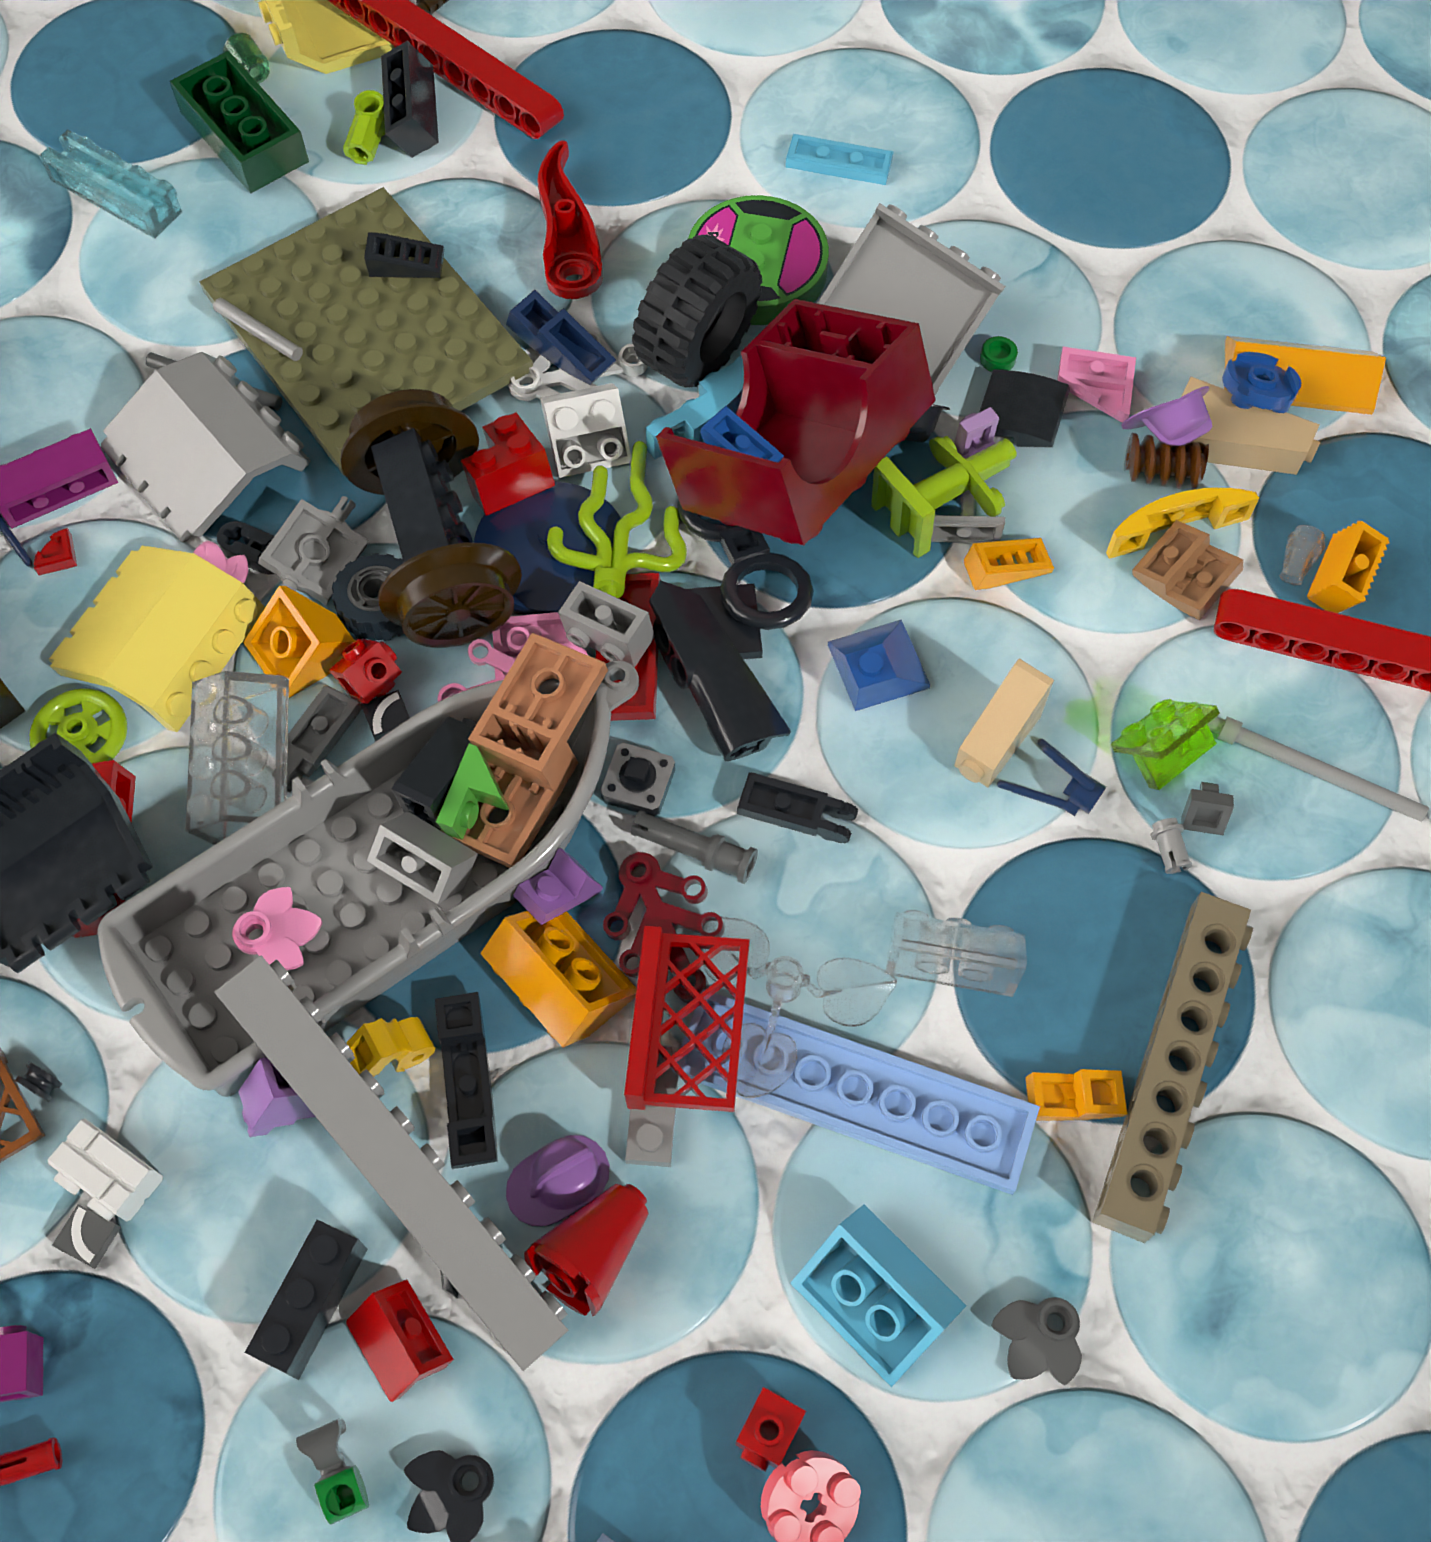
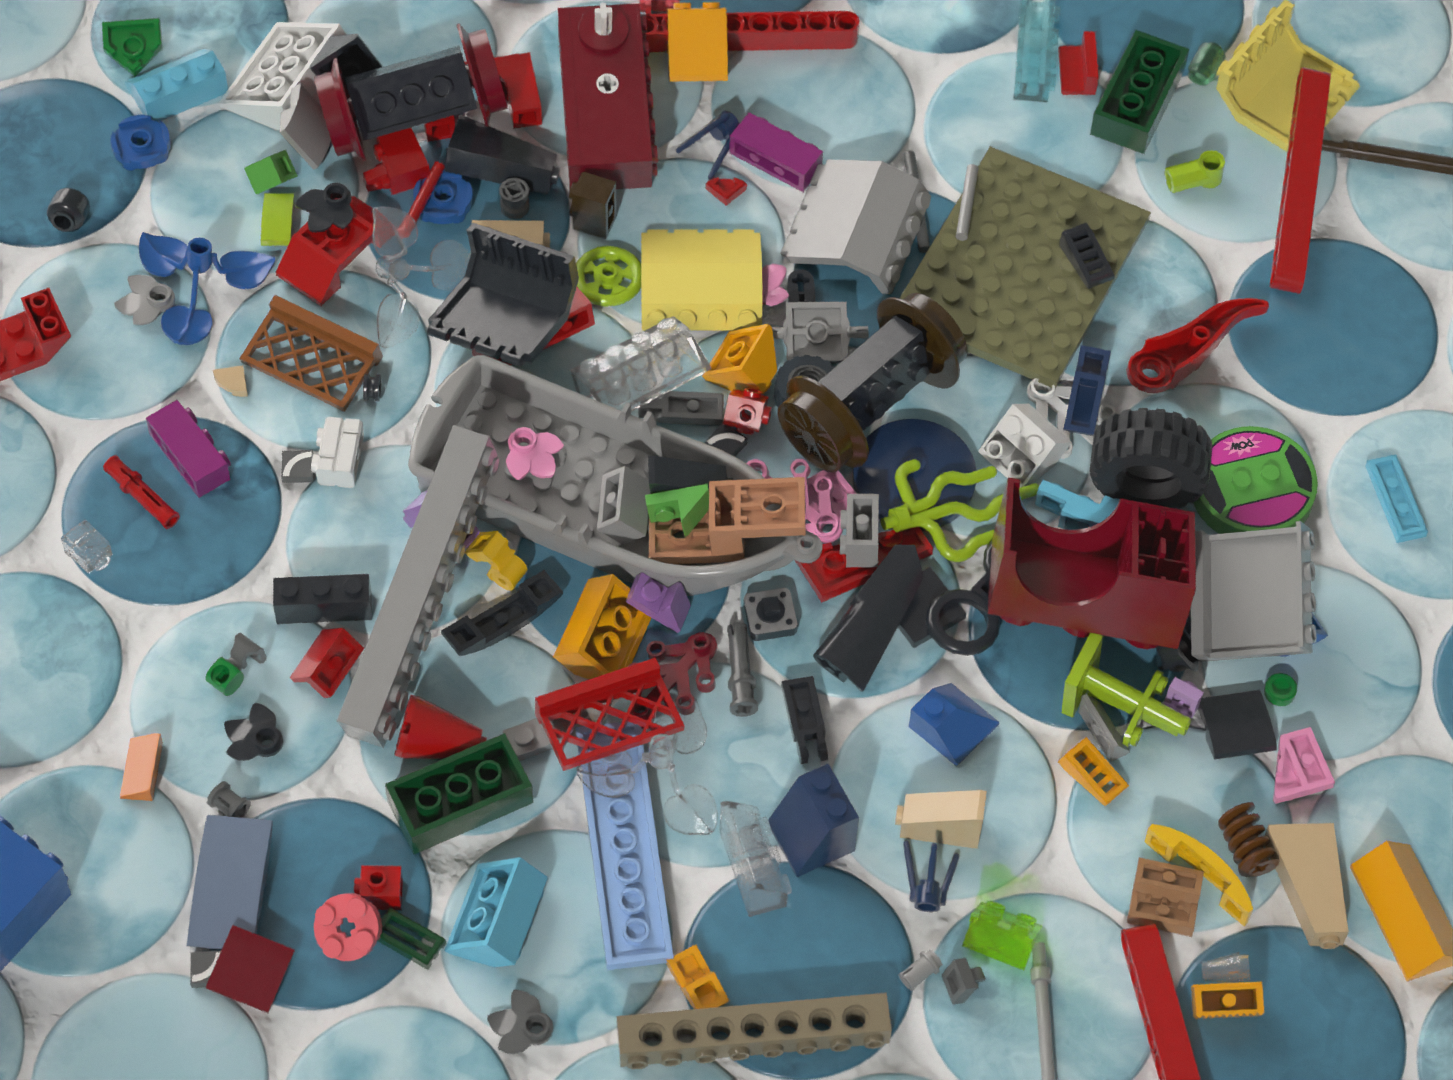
camera: 60 degrees right, 5 degrees down
black brick [381,40,439,158] -> none
red brick [461,412,555,516] -> none
medium lavender piece [506,1135,610,1226] -> none
blue slope [700,406,784,463] -> none
medium lavender piece [1121,386,1212,446] -> none
blue plate [1222,352,1301,413] -> none
none -> dark green tile [377,907,446,970]
none -> dark green brick [385,733,533,854]
none -> dark blue slope [767,763,859,877]
none -> red panel [1058,31,1099,95]

